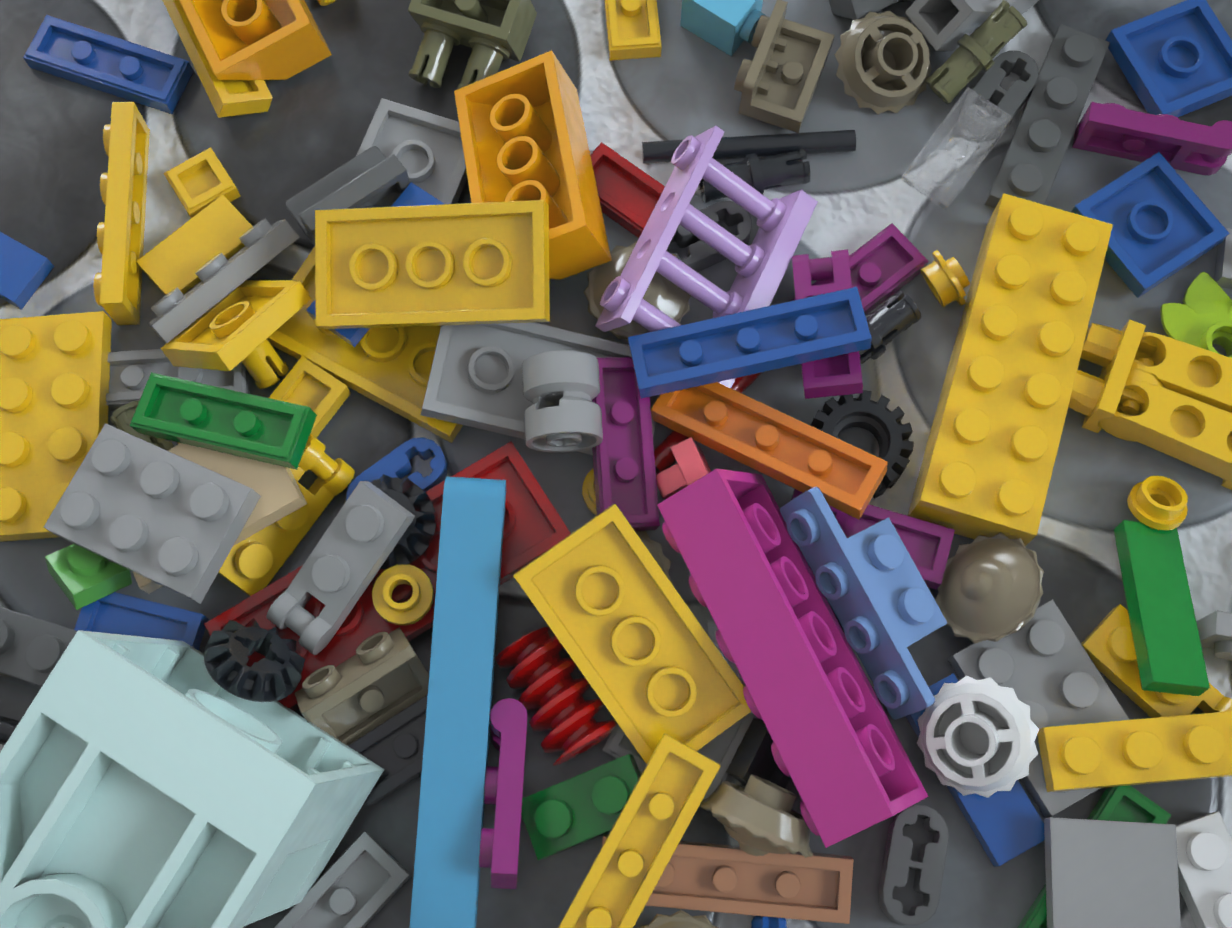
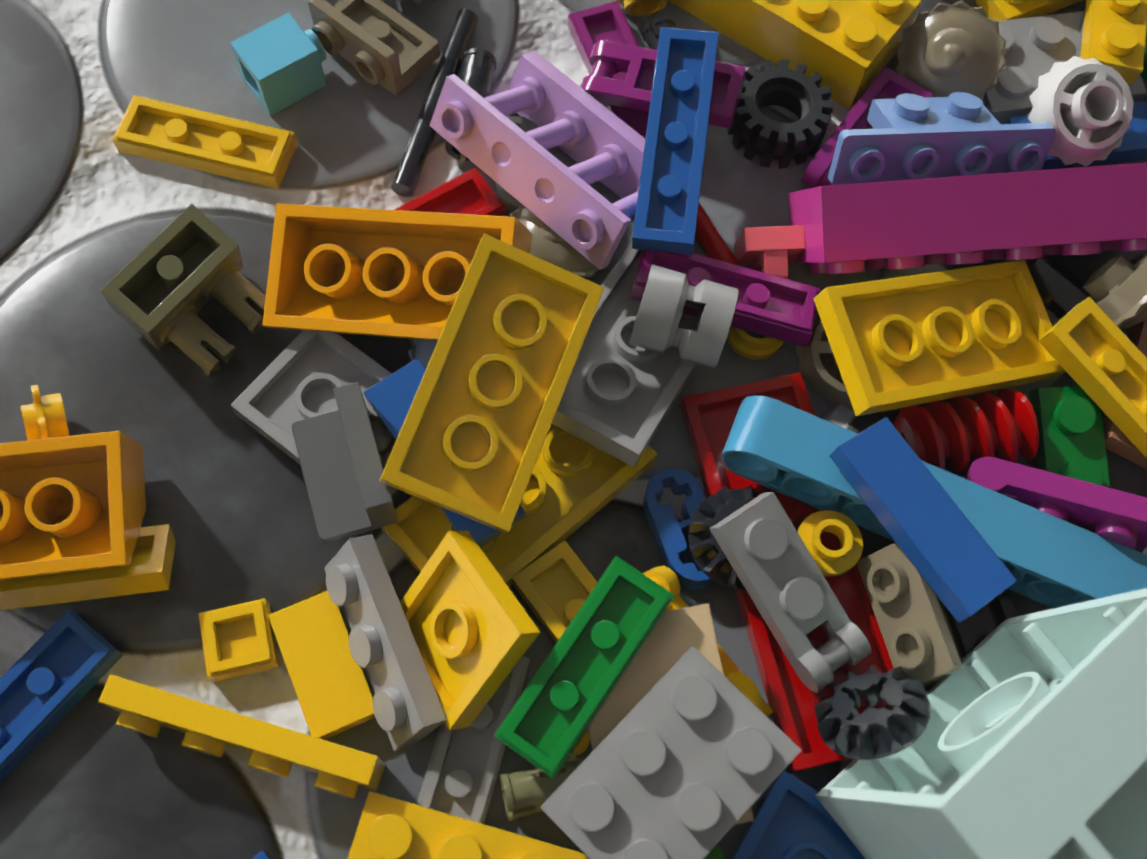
camera: 75 degrees left, 5 degrees down
orange plate [651,382,888,520] -> none
none -> blue tile [829,417,1017,623]

